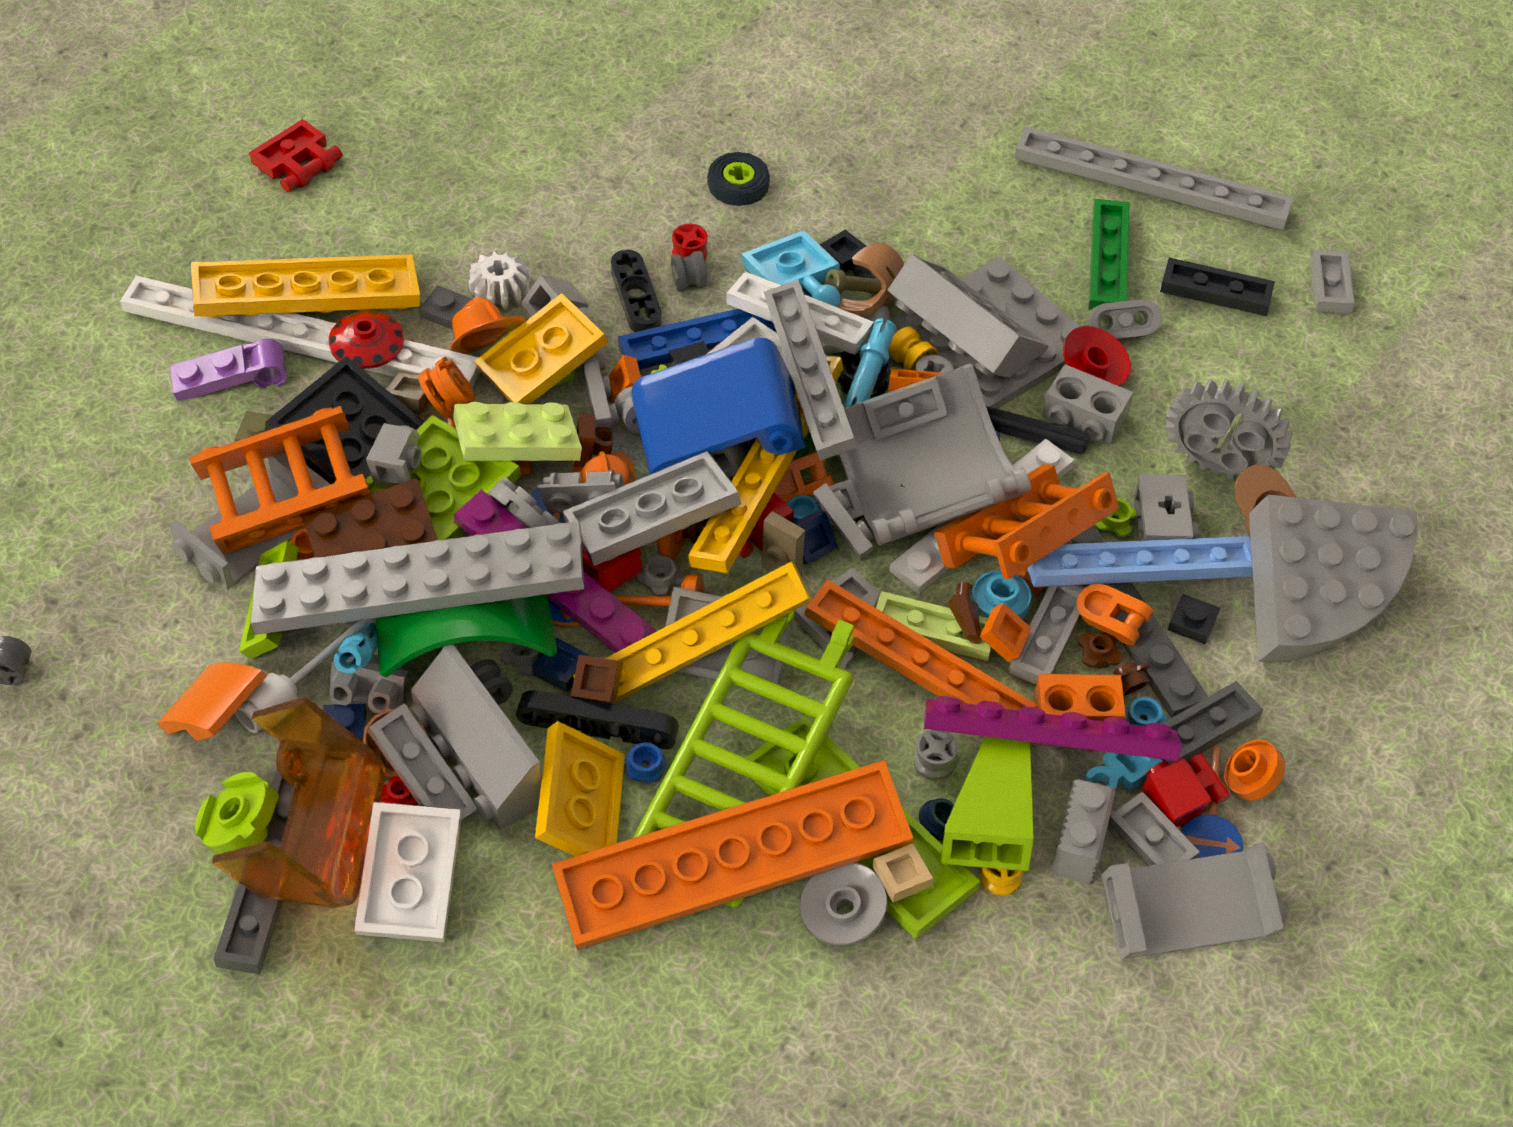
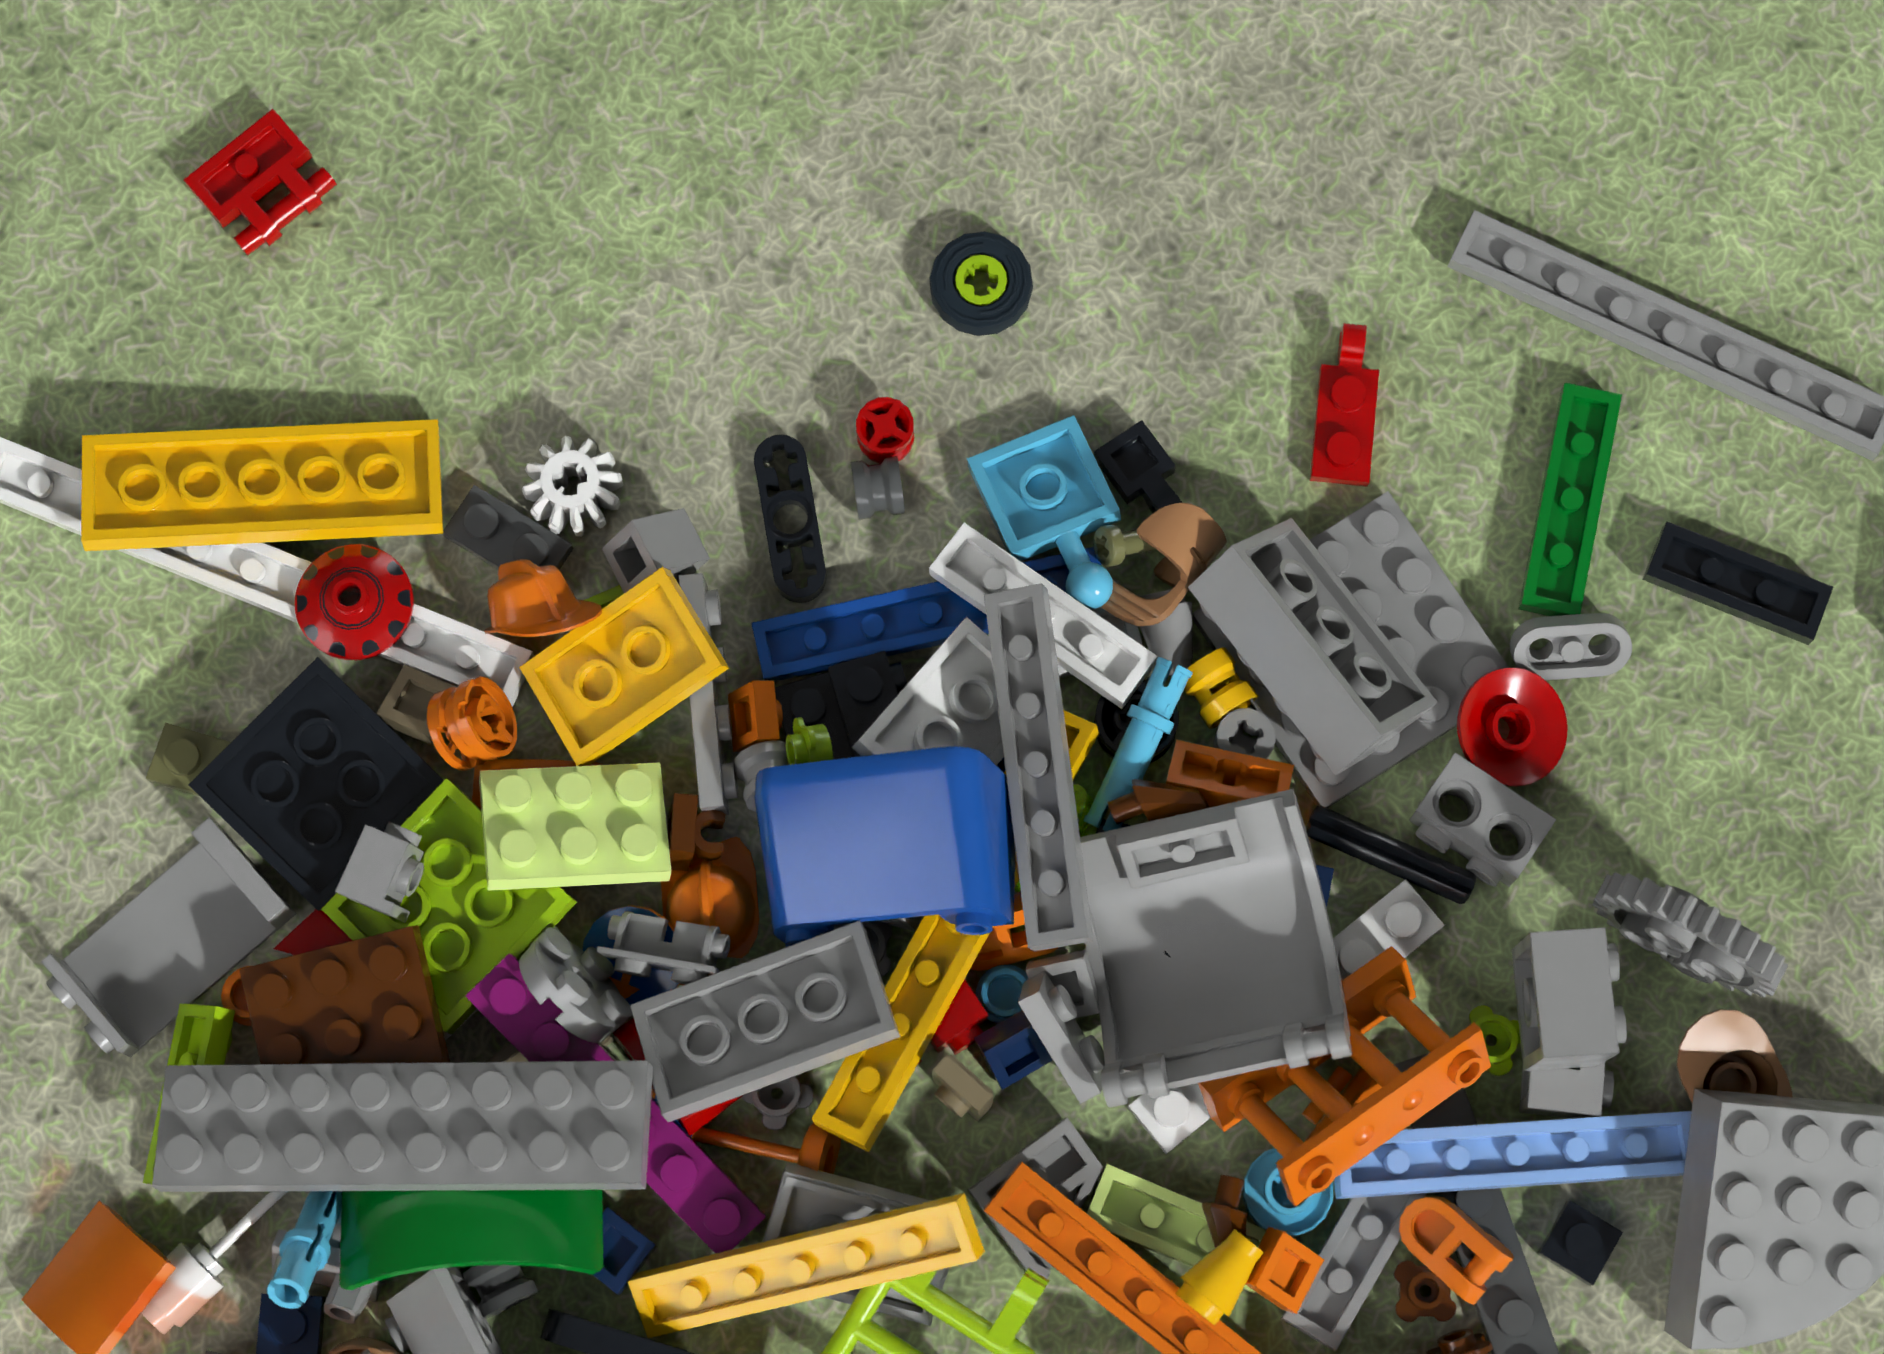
camera: 10 degrees right, 25 degrees up
medium lavender plate [170,339,287,401] -> none
orange fence [189,406,371,555] -> none
reddish brown plate [571,655,623,704] -> none
none -> reddish brown bar [1108,779,1210,824]
none -> yellow cone [1175,1229,1264,1326]
none -> red plate [1310,323,1379,487]
none -> light grey brick [1511,927,1627,1071]

